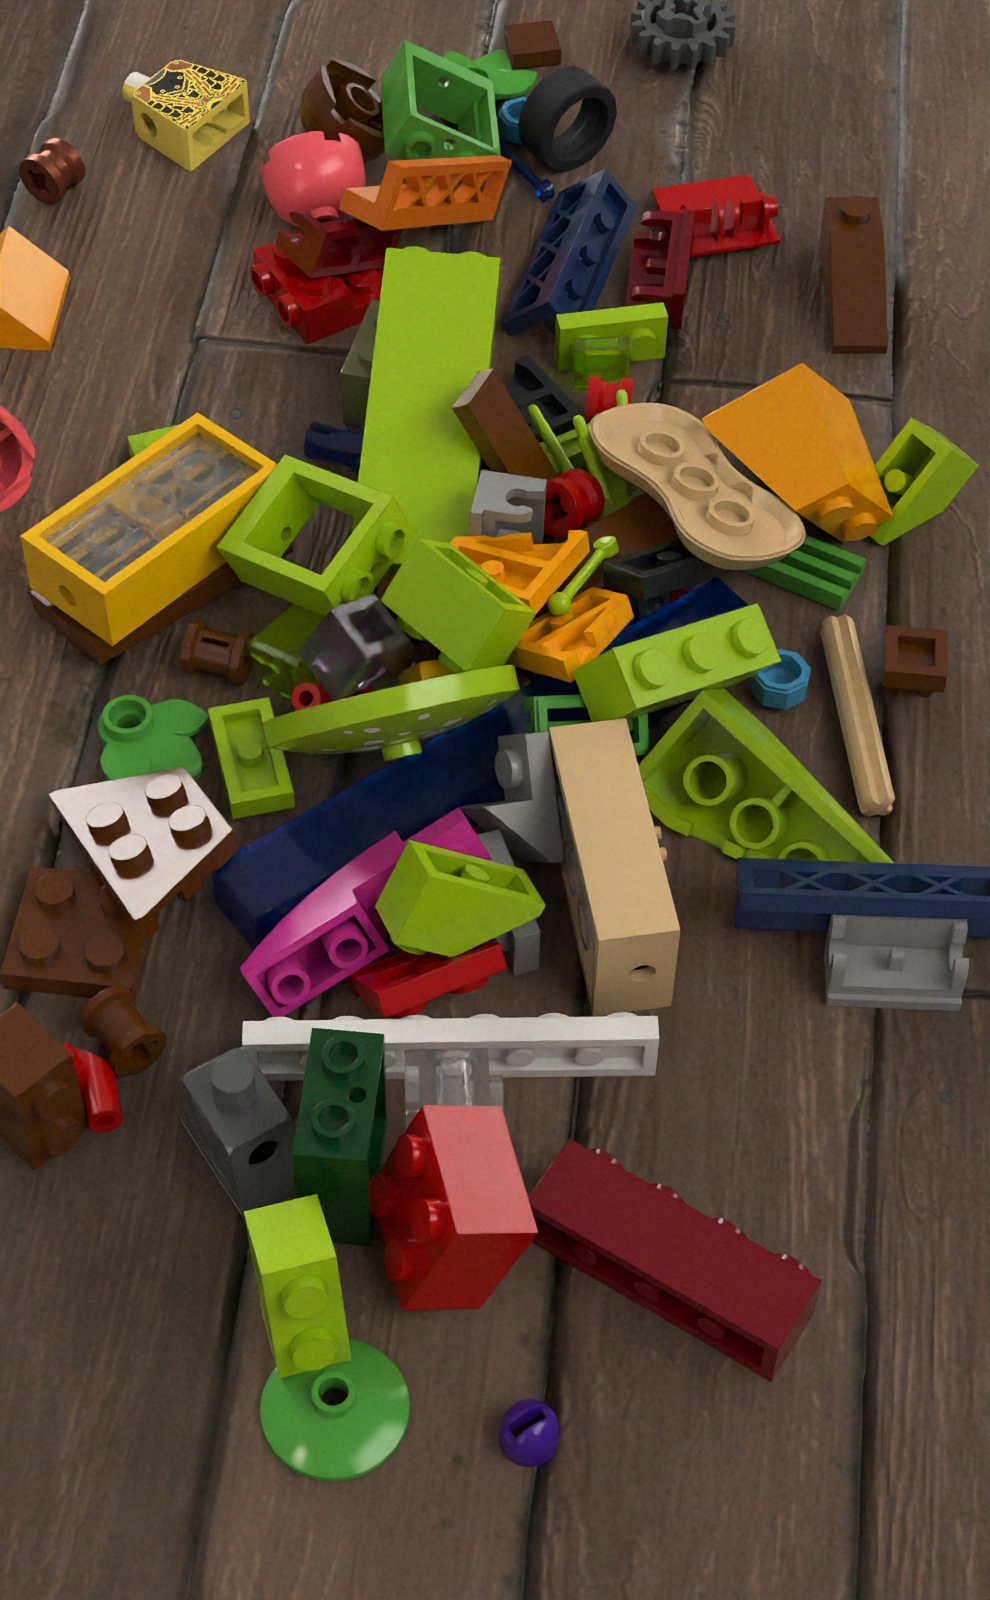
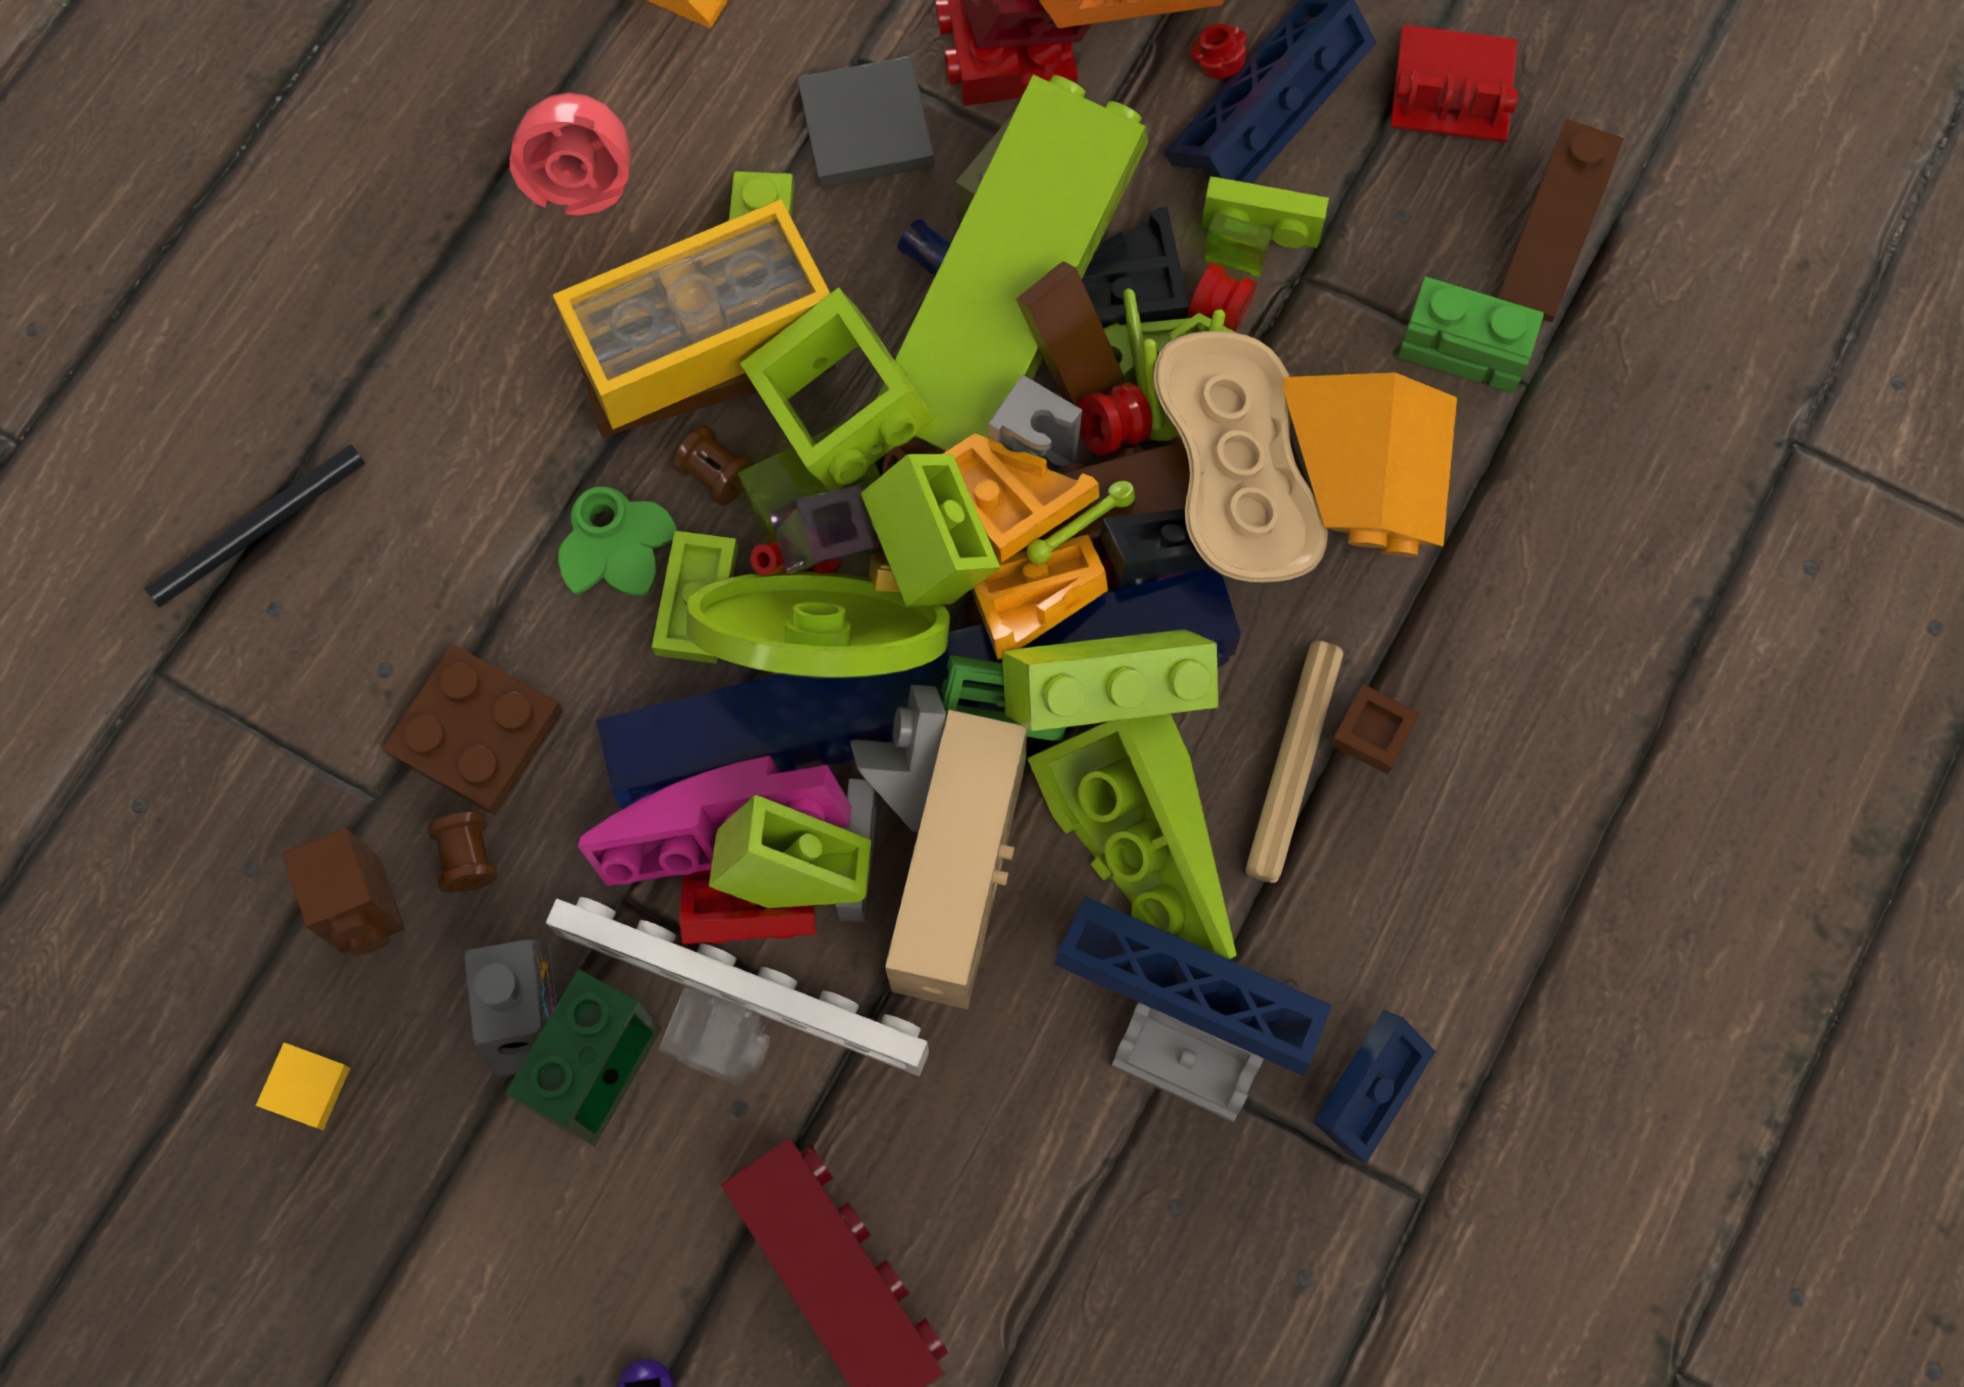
camera: 25 degrees right, 20 degrees up
wing [48,767,240,940] -> none
red arm [61,1043,123,1132] -> none
lime brick [244,1194,352,1378] -> none
bright green dish [260,1339,410,1482] -> none
red brick [370,1105,538,1311] -> none
dark red hinge [624,210,695,329] -> none
bright green tile [741,535,866,611] -> none
dark azure tile [749,648,811,710] -> none
lime slope [870,417,979,546] -> none
none -> yellow tile [256,1043,351,1131]
none -> dark grey tile [797,56,935,188]
none -> red plate [1191,24,1247,79]
none -> bright green brick [1398,276,1544,393]

